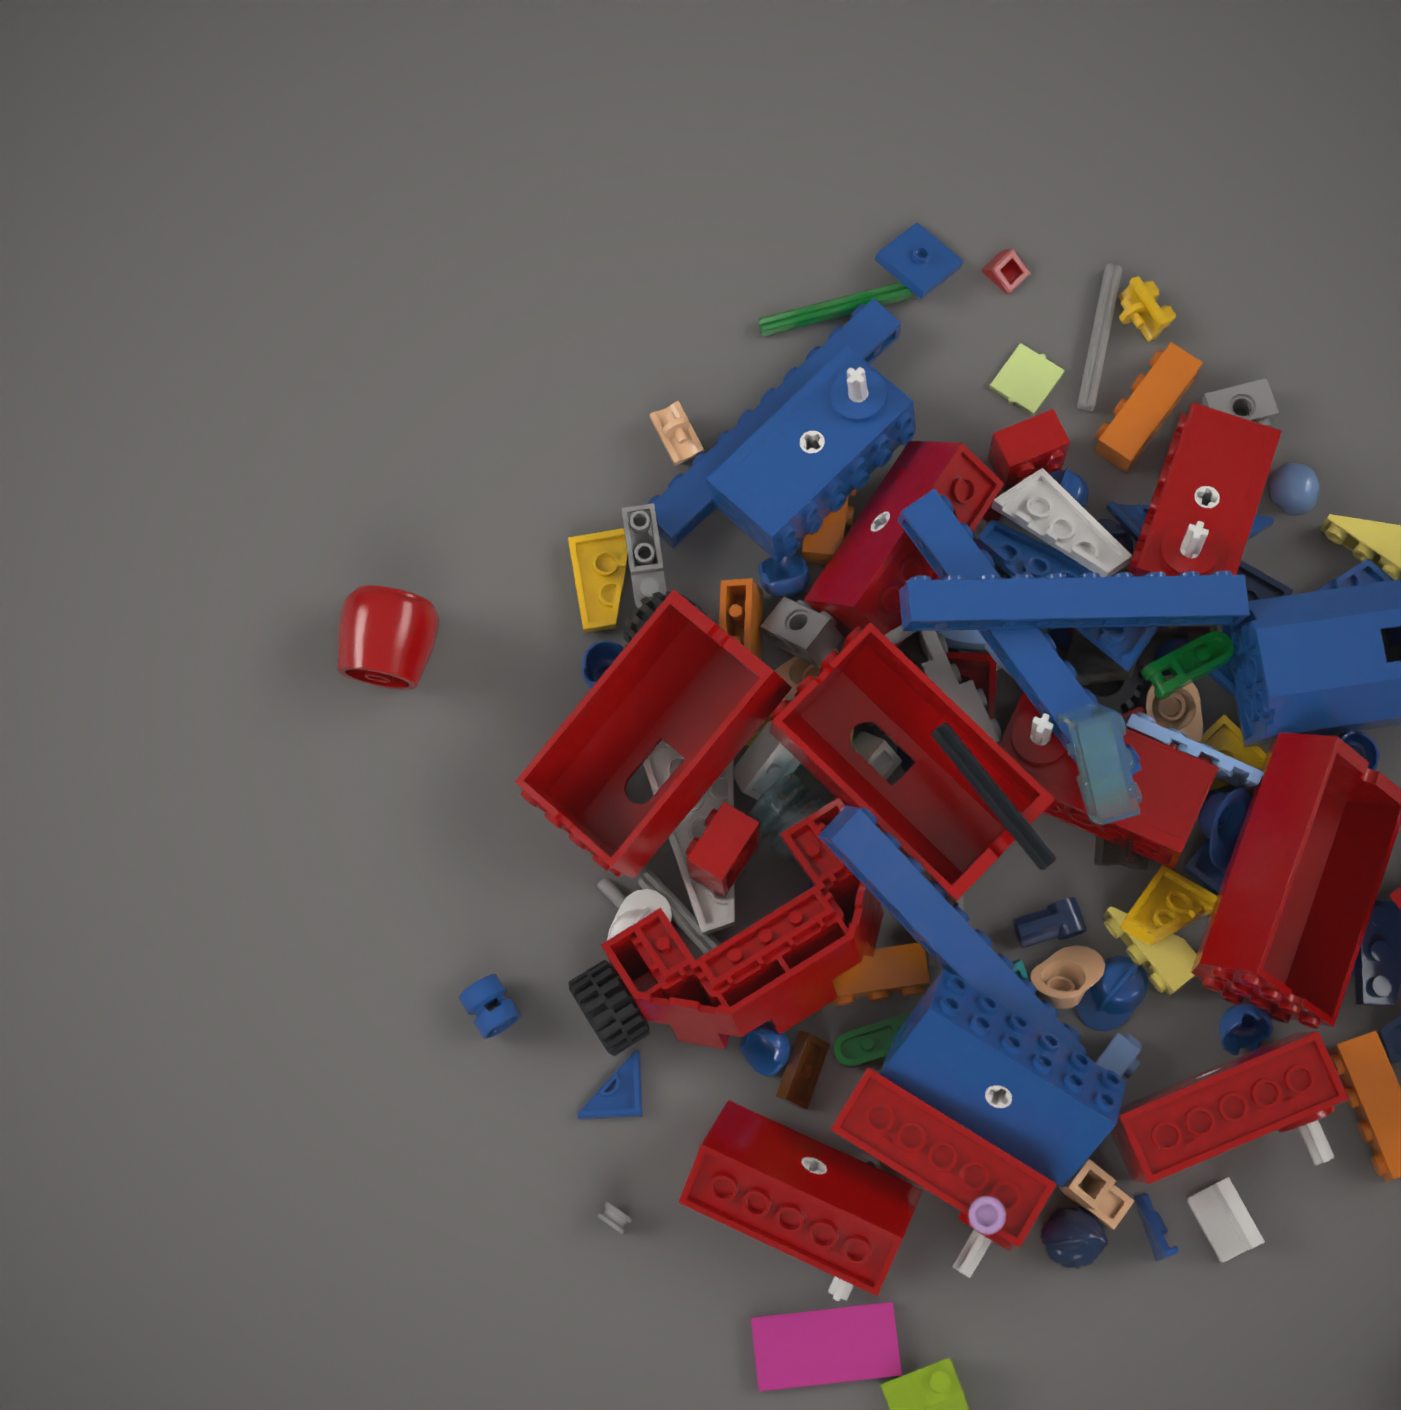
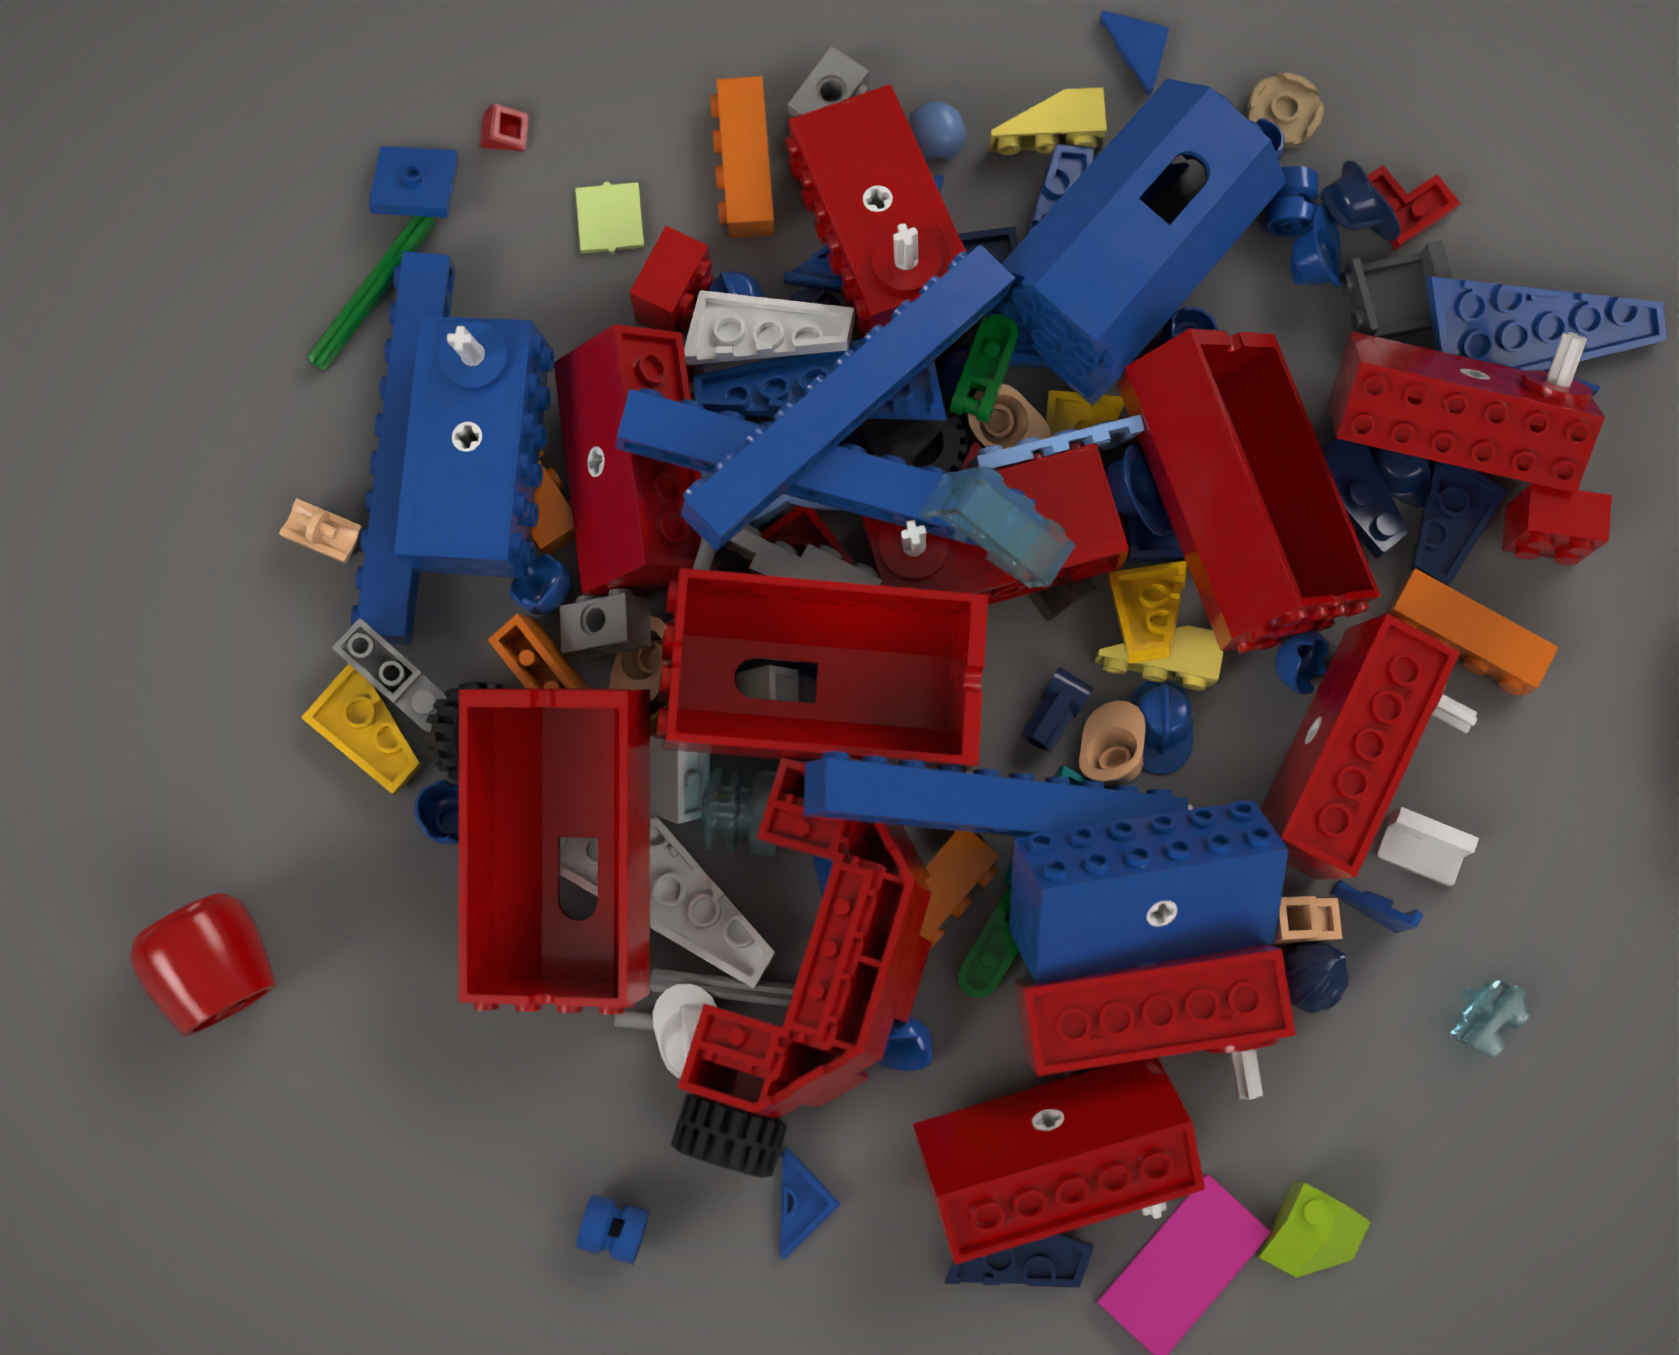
camera: 50 degrees left, 5 degrees up
light grey bush [596,1202,632,1235] -> none
red brick [685,802,761,898] -> none
reddish brown plate [776,1031,830,1110] -> none
black axle [931,722,1056,870] -> none
lavender tile [969,1196,1006,1234] -> none
light grey axle [1077,264,1122,412] -> none
medium blue brick [1095,1033,1143,1081] -> none
yellow hips [1118,276,1176,342] -> none
none -> dark blue wing [945,1233,1094,1288]
none -> clear light blue hips [1450,979,1531,1058]

